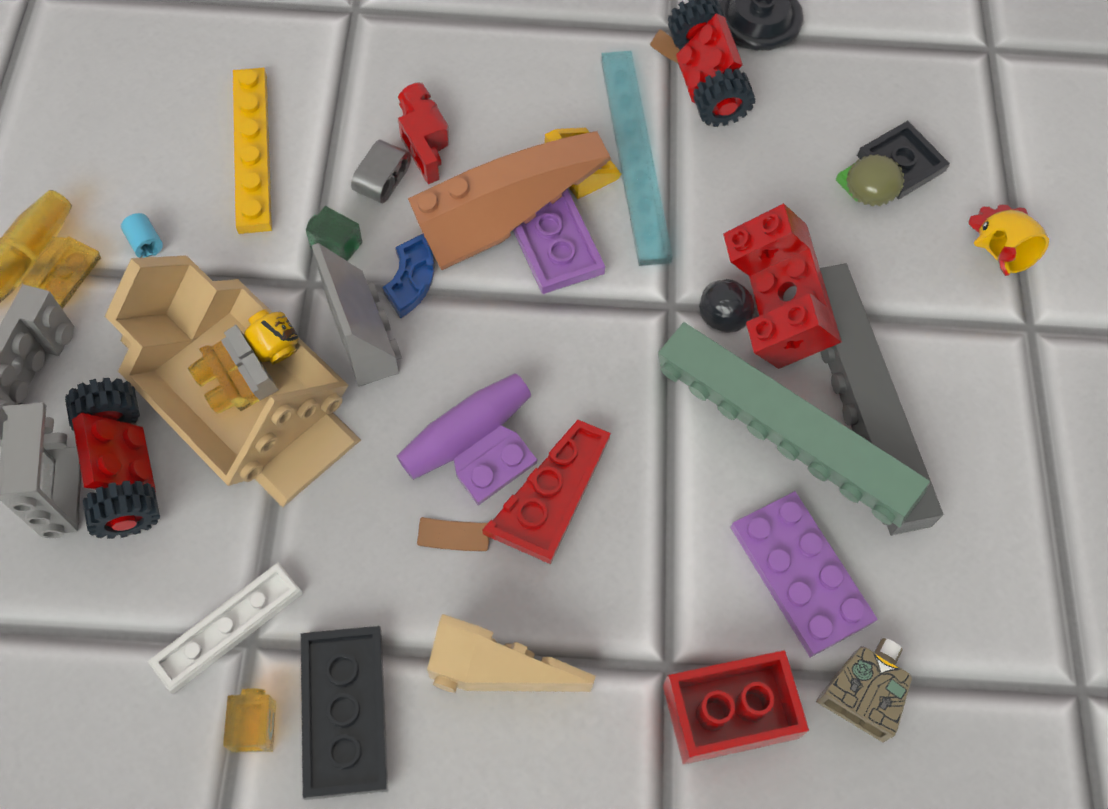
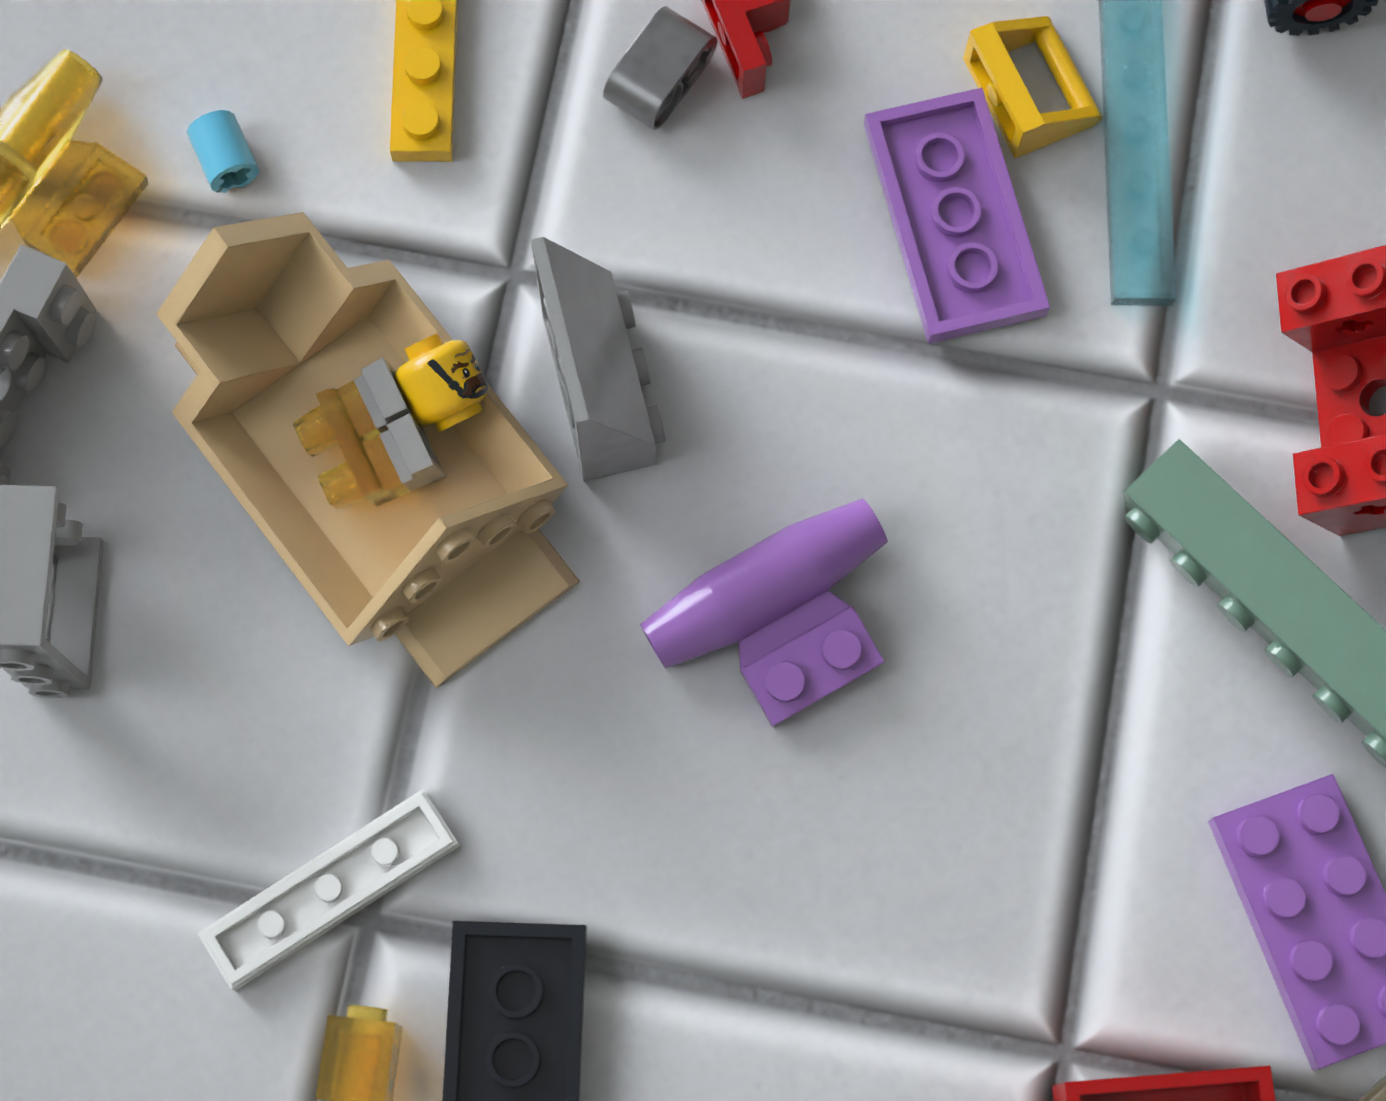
camera: 10 degrees right, 10 degrees up
plate [65,378,160,539] -> none
clear green brick [305,206,363,261] -> none
blue tile [383,233,434,318] -> none
nougat wedge [408,131,611,270] -> none
medium nougat sticker [417,517,489,551] -> none
tan wedge [427,614,596,693] -> none
red wing [482,419,611,564] -> none
black piece [699,279,754,333] -> none

